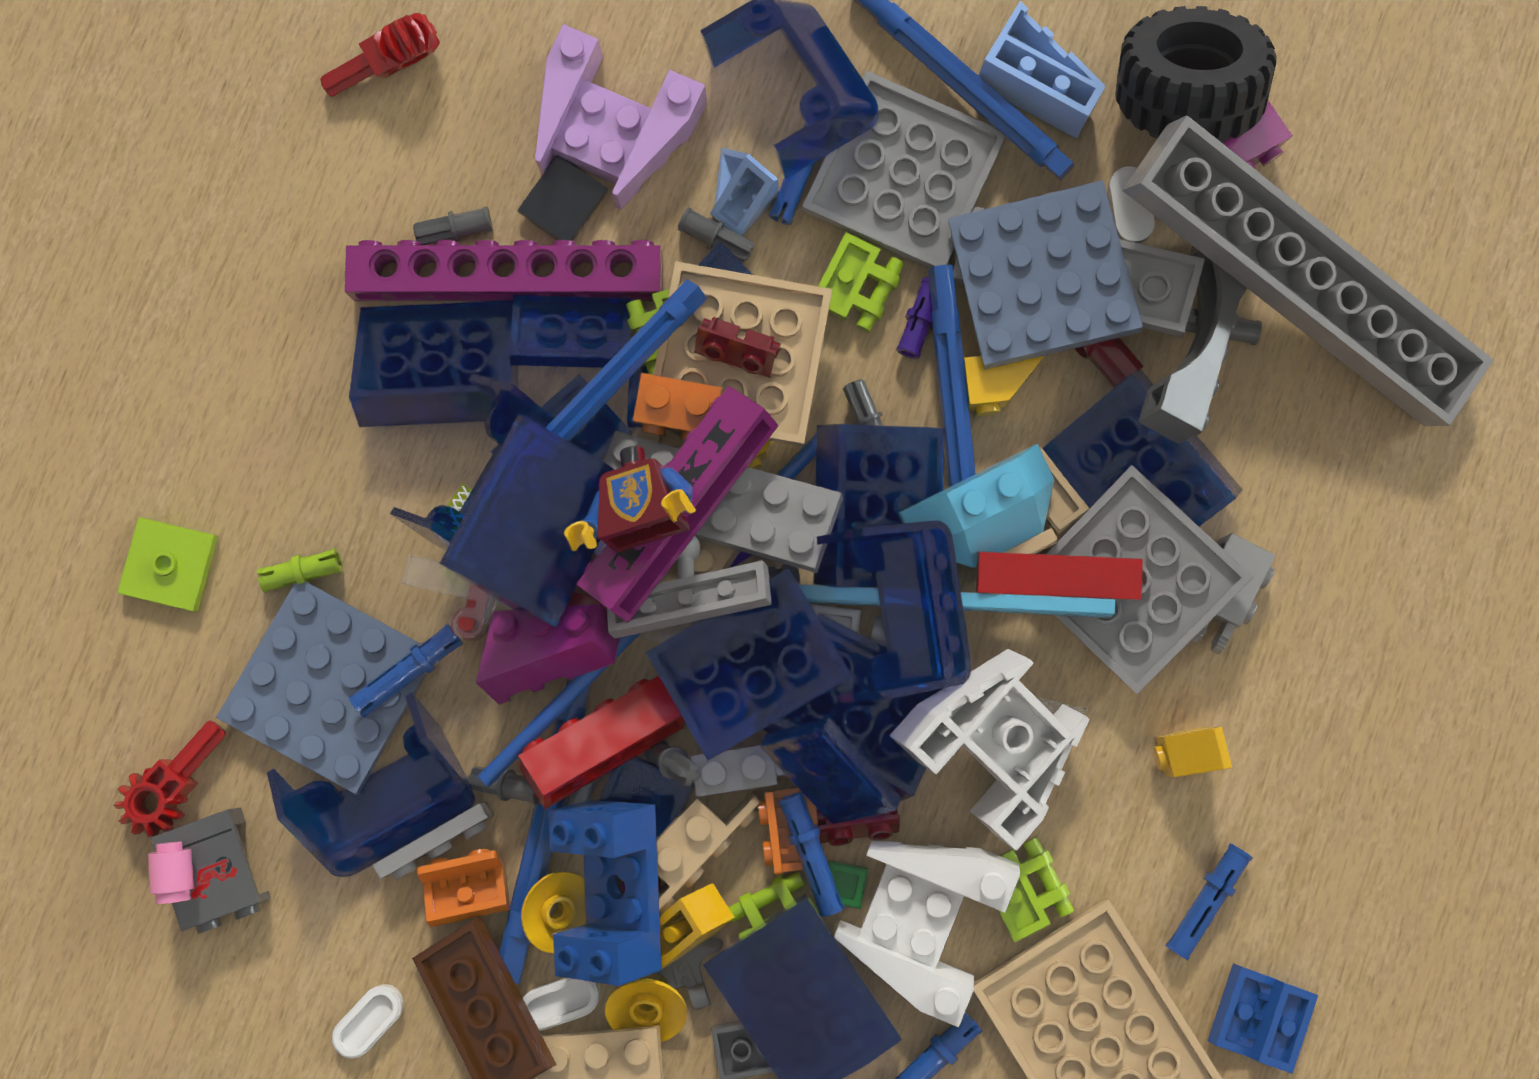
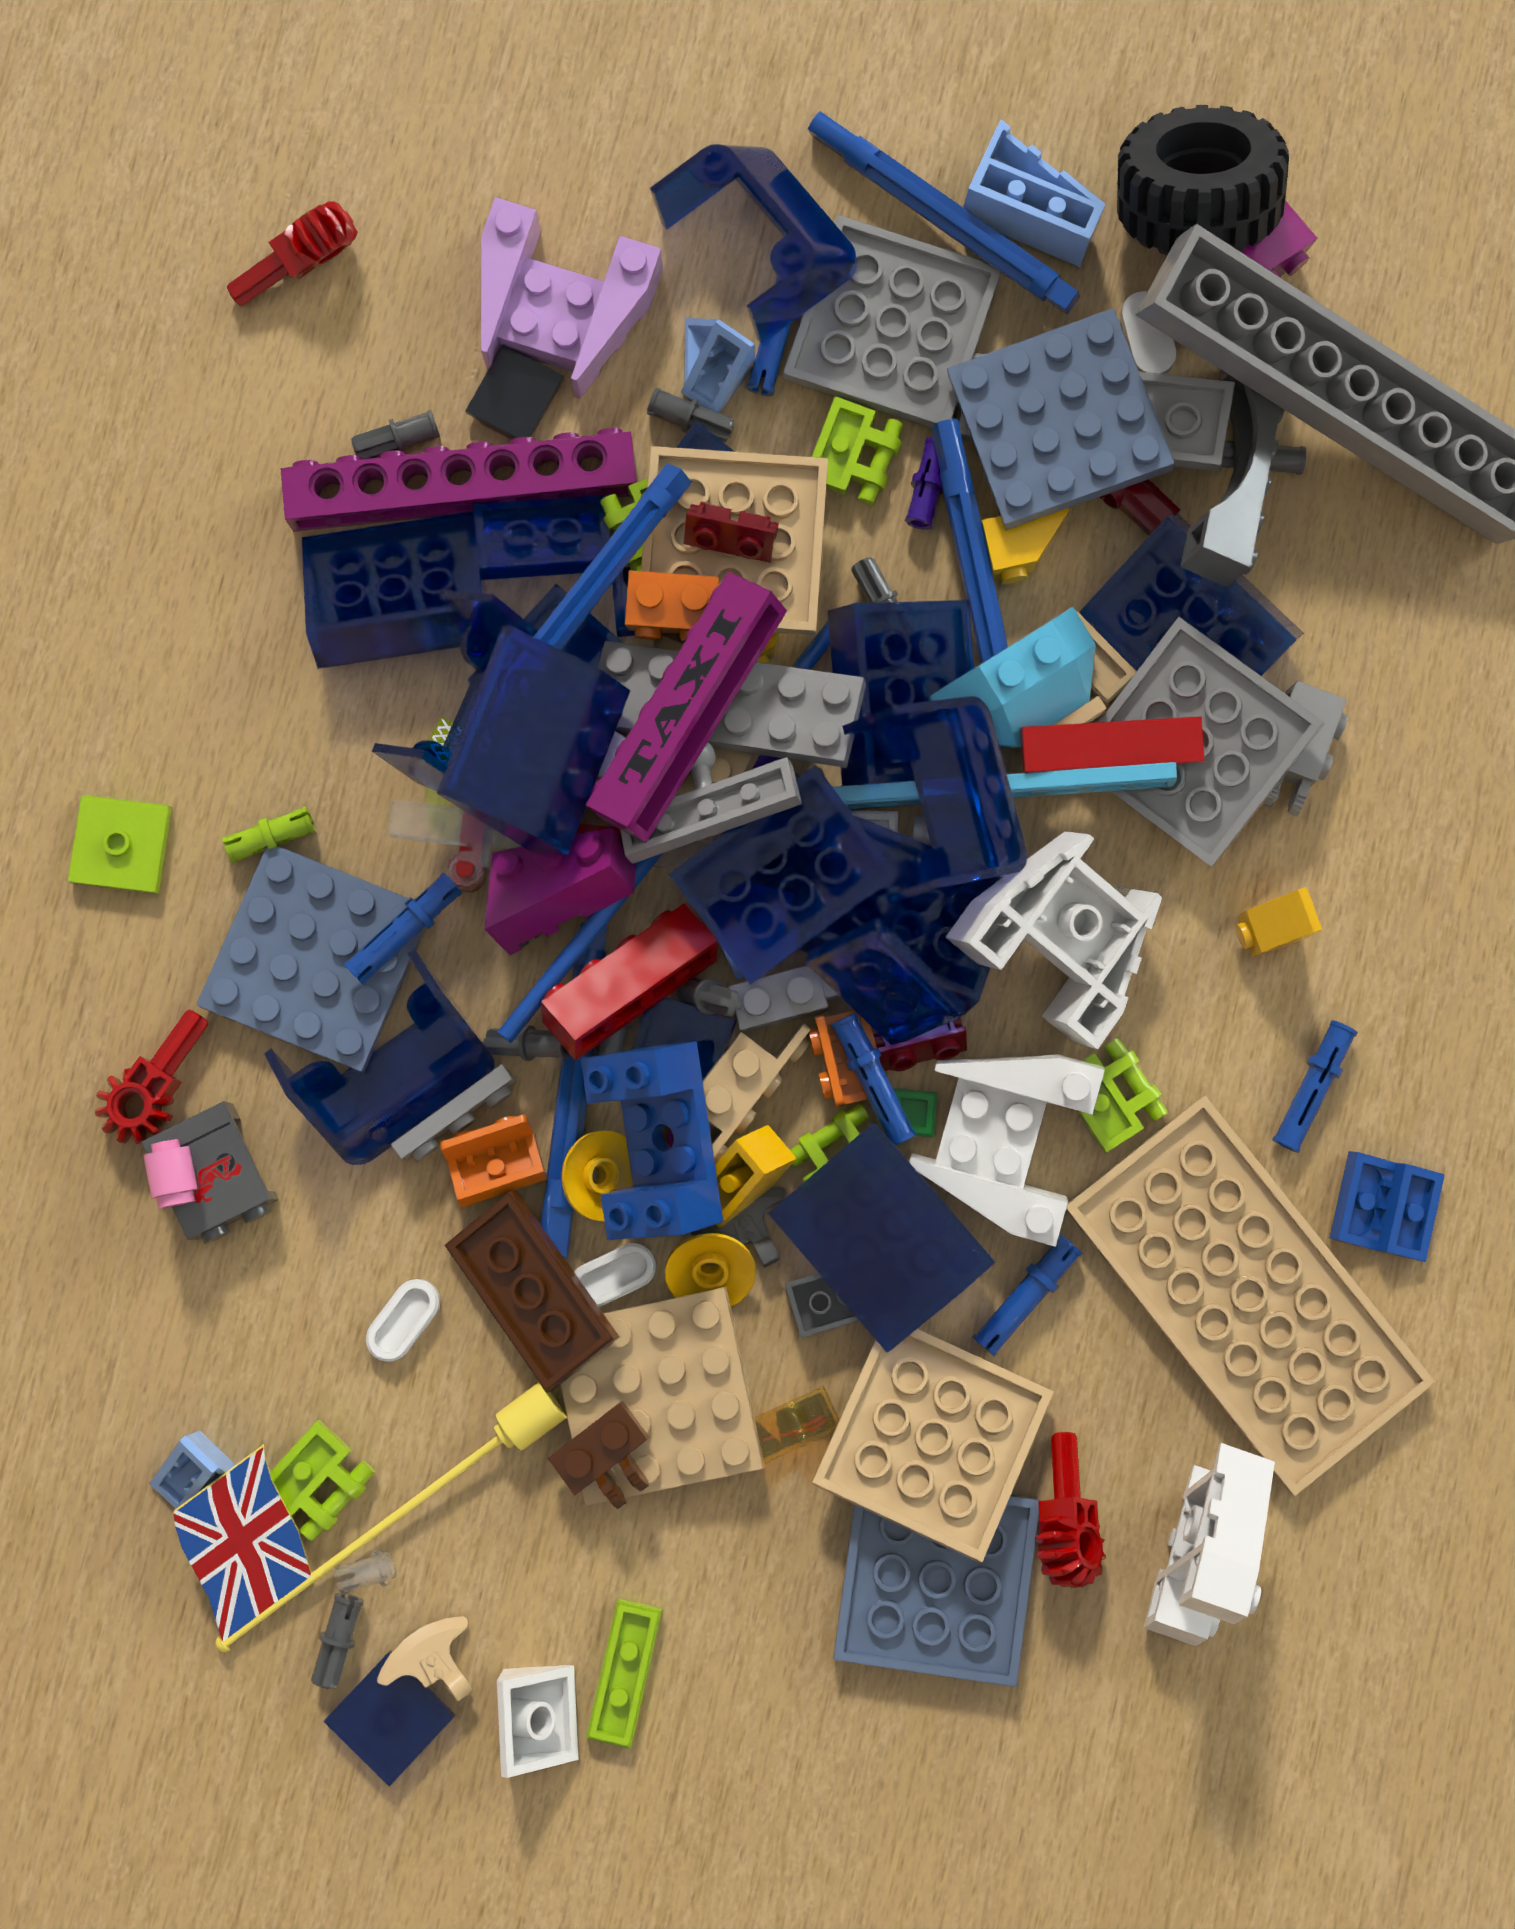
camera: 10 degrees left, 0 degrees up
torso [564,446,696,553] -> none

